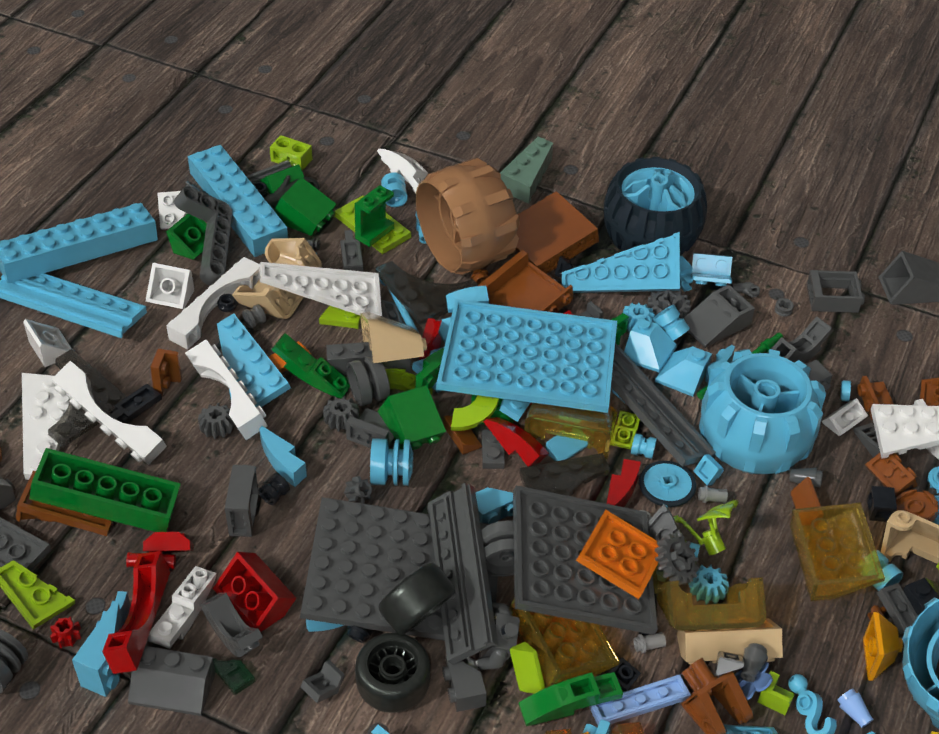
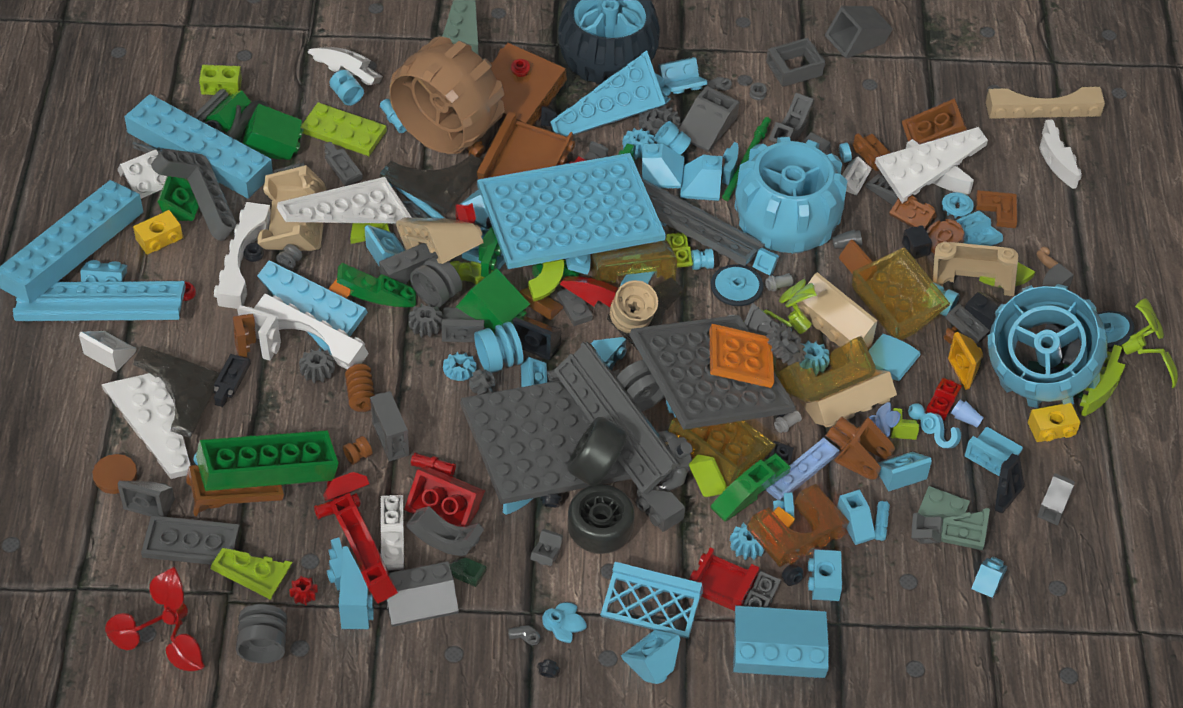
camera: 25 degrees left, 5 degrees up
white arch [52,361,167,465] -> none
white slope [145,263,194,309] -> none
black wheel [258,474,290,505] -> none
medium azure slope [259,426,307,487] -> none
green panel [355,185,394,247] -> none
medium azure slope [446,285,489,313] -> none
red slope [606,459,641,507] -> none
slope [715,651,744,676] -> none
dark grey cone [740,643,768,682] -> none
none -> medium azure bracket [81,260,127,282]
none -> yellow brick [133,210,183,255]
none -> red plate [183,282,196,301]
none -> white bracket [237,305,281,361]
none -> dark orange wheel [343,436,373,465]
none -> dark orange piece [345,364,375,412]
none -> medium azure slope [365,225,405,265]
none -> red pin [411,452,456,477]
none -> medium azure gear [443,352,476,381]
none -> red plate [511,59,530,77]
none -> black slope [513,316,562,361]
none -> medium azure slope [521,357,547,387]
none -> tan wheel [610,280,658,333]
none -> tan slope [797,272,877,359]
none -> medium azure slope [861,334,921,381]
none -> red slope [925,378,962,421]

